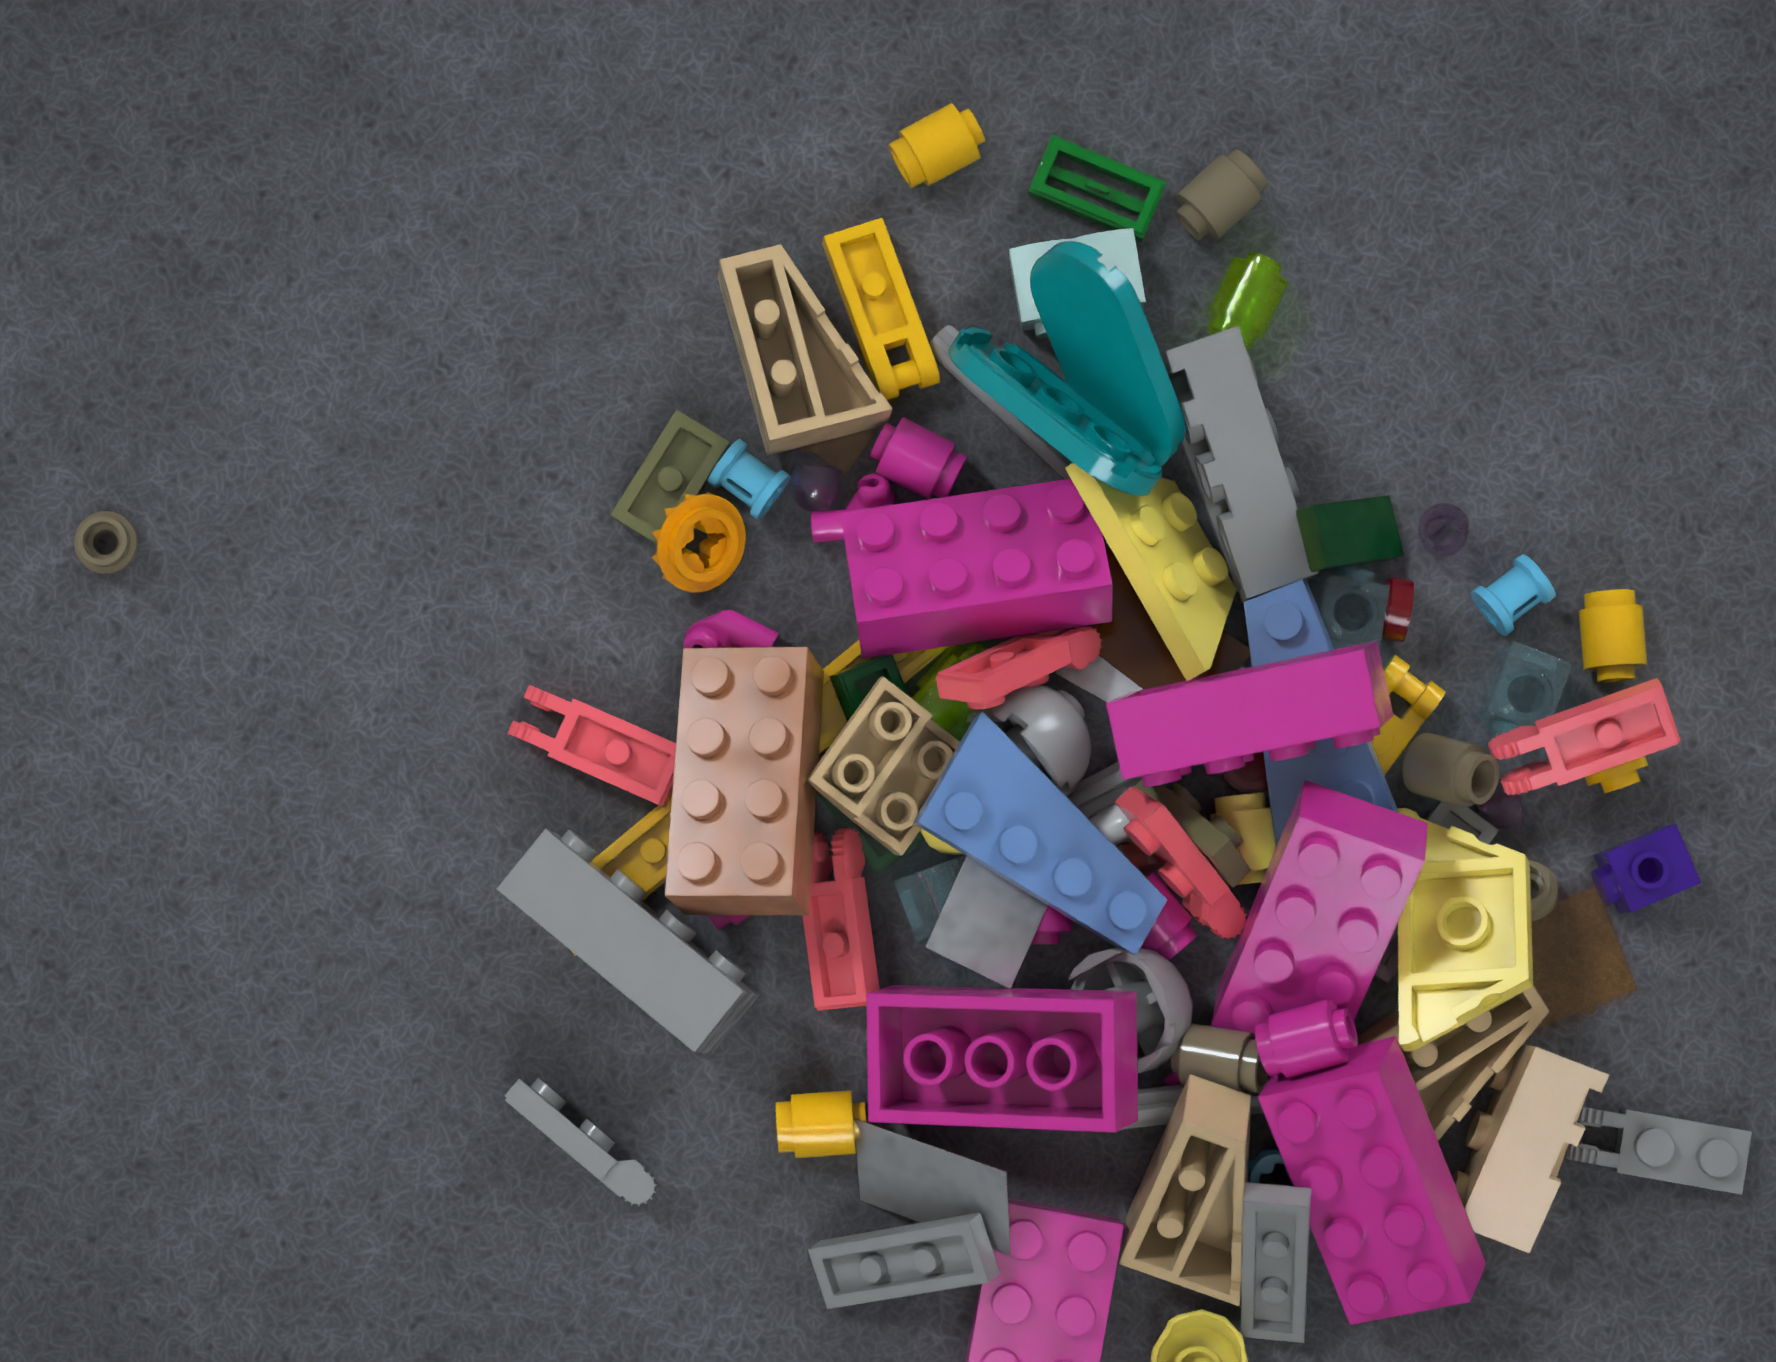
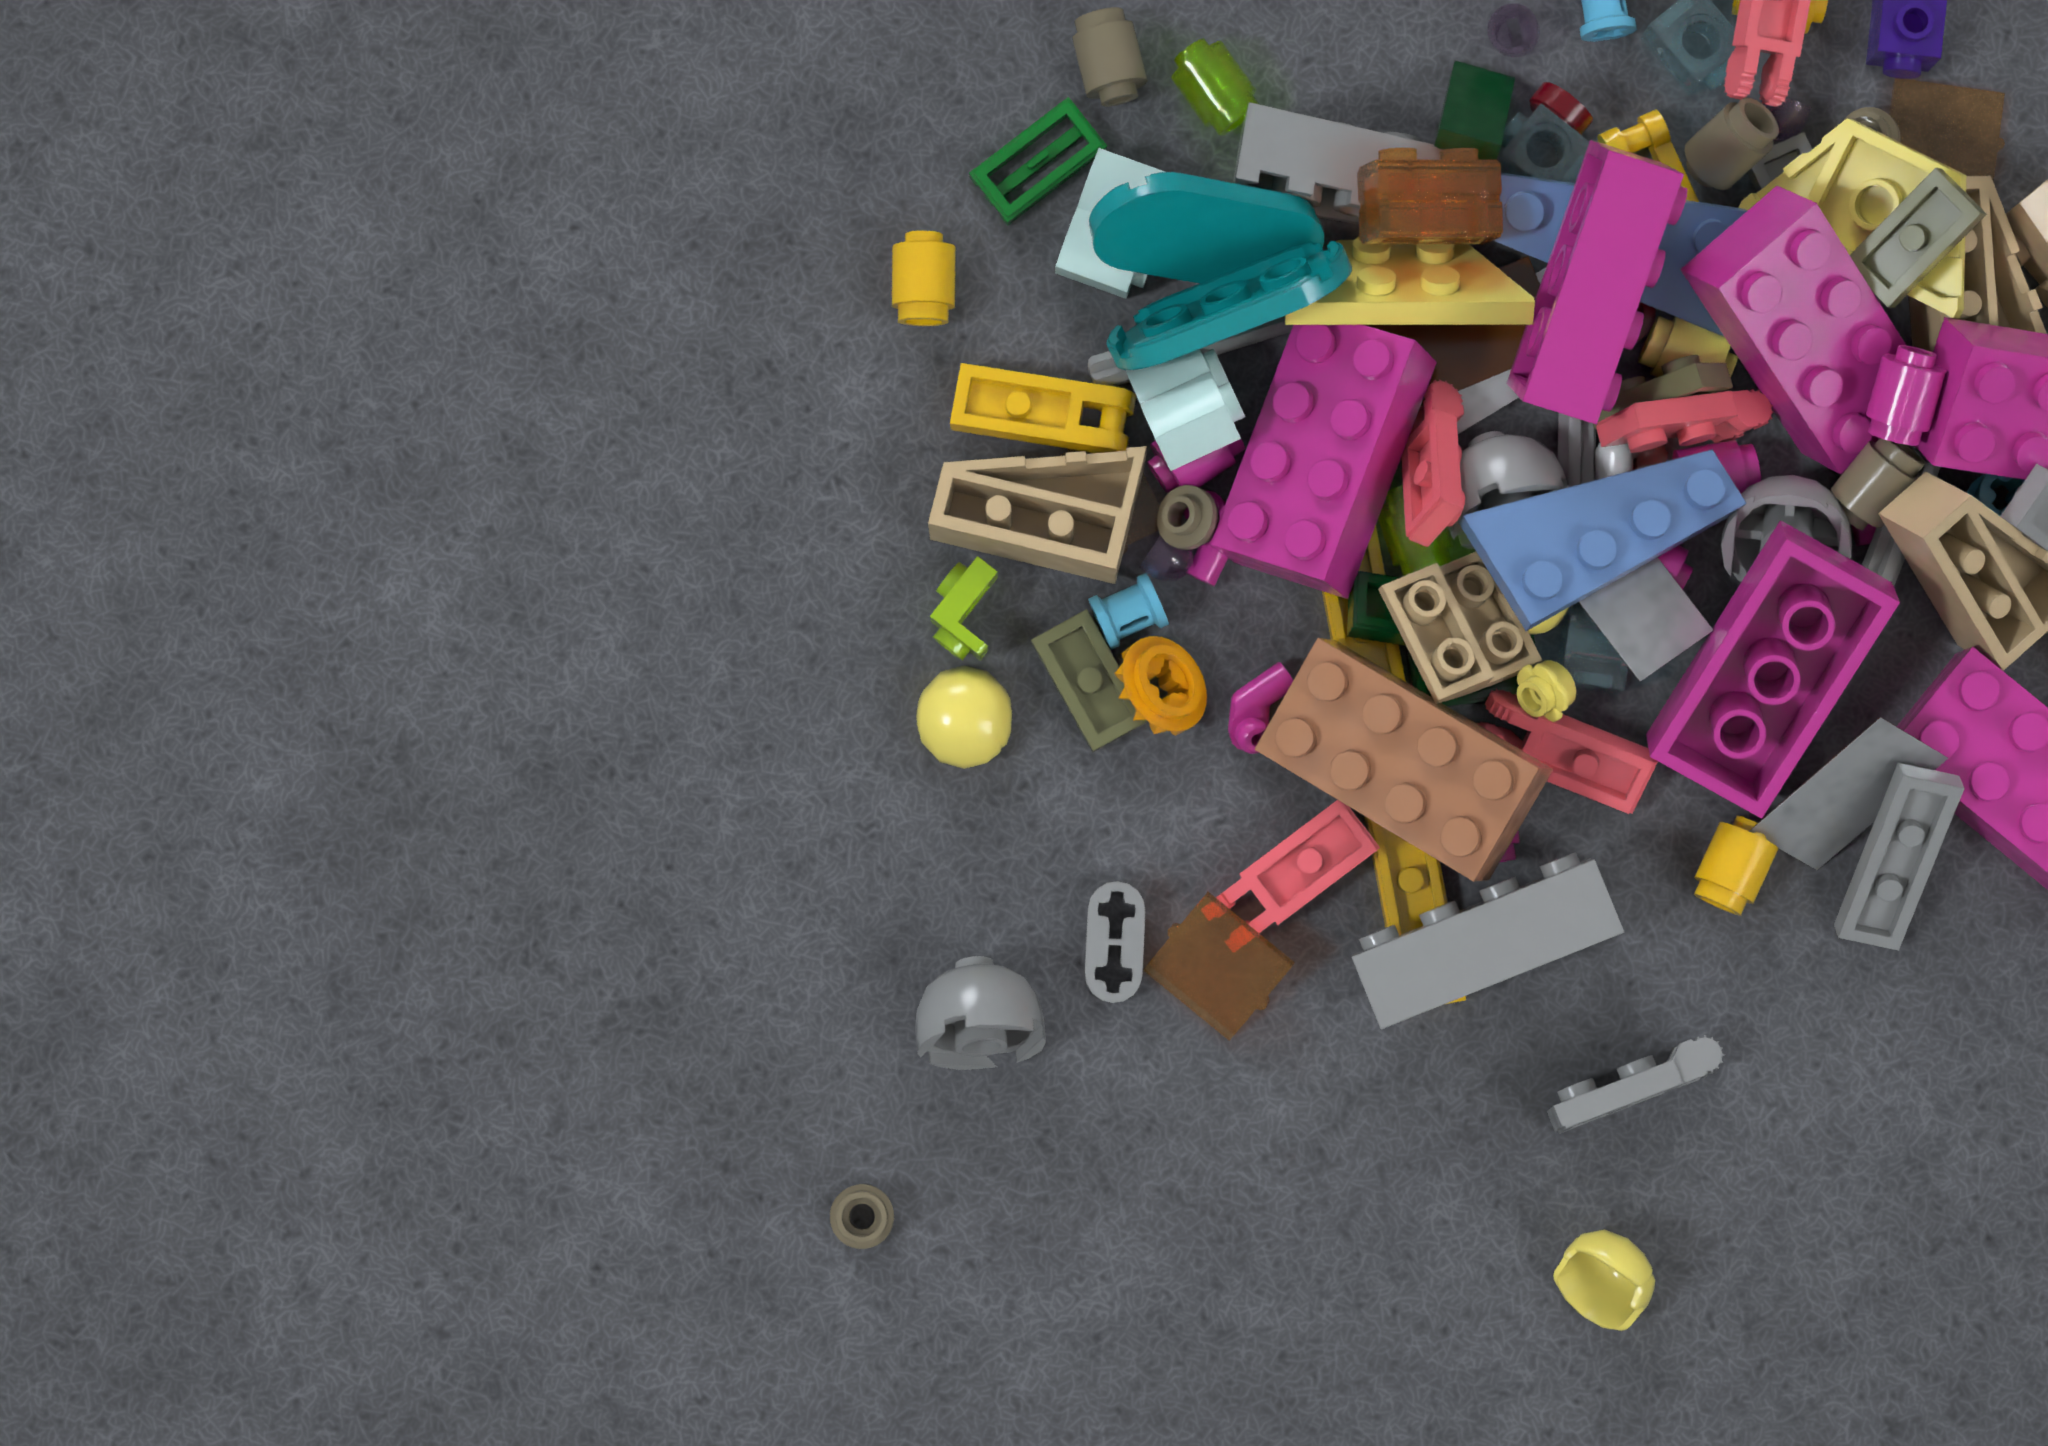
camera: 65 degrees left, 0 degrees up
none -> light grey cylinder [915,956,1046,1070]
none -> light yellow hair [916,666,1012,769]
none -> lime bracket [930,556,998,661]
none -> light grey beam [1084,881,1145,1003]
none -> light aqua brick [1126,348,1245,471]
none -> clear orange piece [1143,892,1295,1041]
none -> dark tan plate [1157,485,1220,550]
none -> clear orange brick [1357,147,1503,244]
none -> light yellow plate [1517,660,1576,722]
none -> light yellow hair [1553,1229,1655,1331]
none -> olive plate [1850,168,1987,308]

